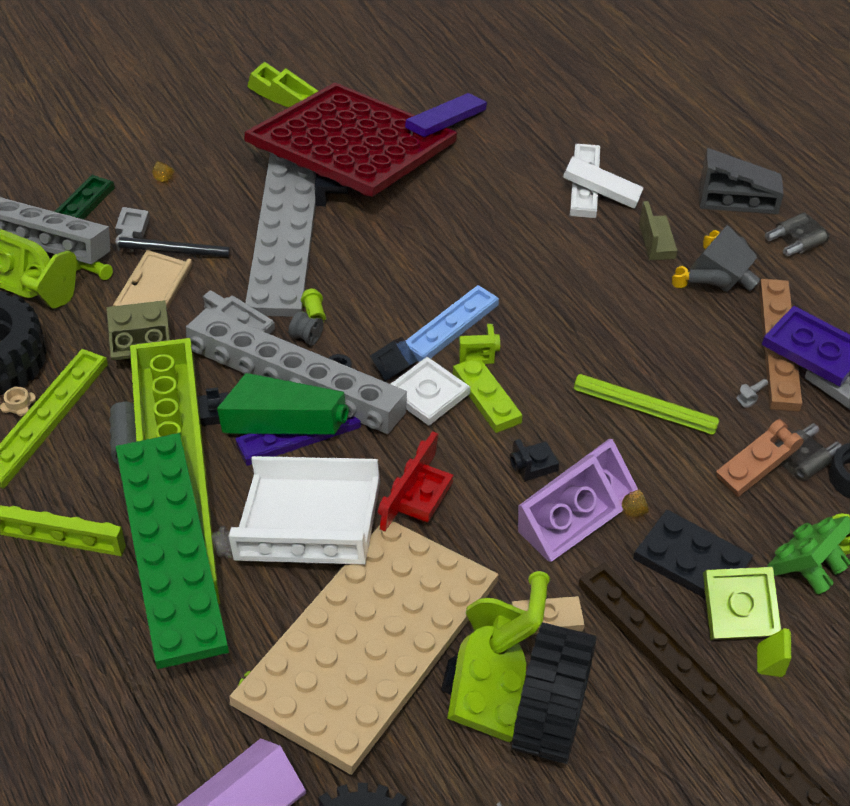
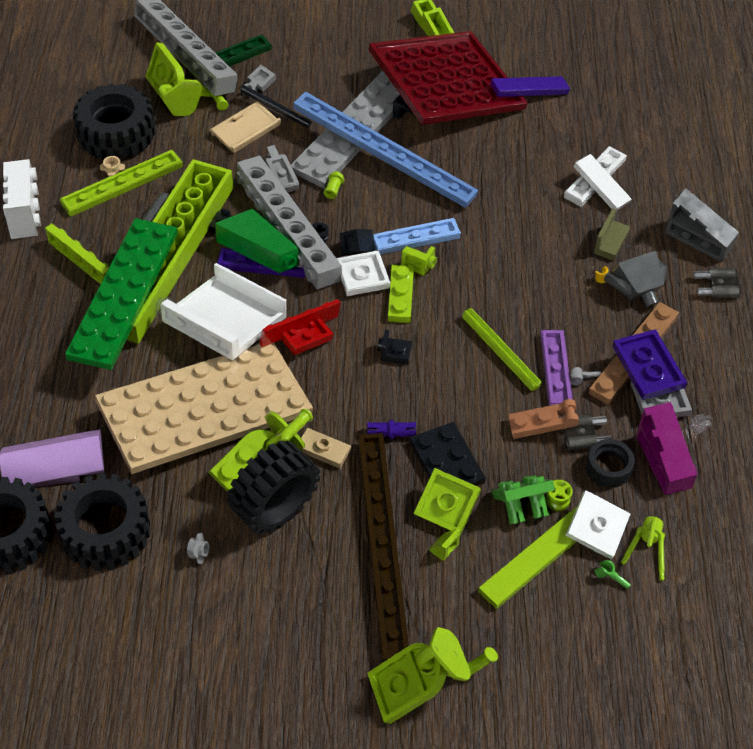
camera: 30 degrees right, 5 degrees up
olive slope [107,300,171,361] -> none
clear yellow hinge [152,160,175,182] -> none
dark grey wheel [288,311,323,346] -> none
lavender slope [518,439,640,562] -> none
clear yellow hinge [622,489,649,517] -> none
none -> medium blue plate [293,92,478,208]
none -> dark purple pin [367,420,416,439]
none -> medium lavender tile [540,330,573,406]

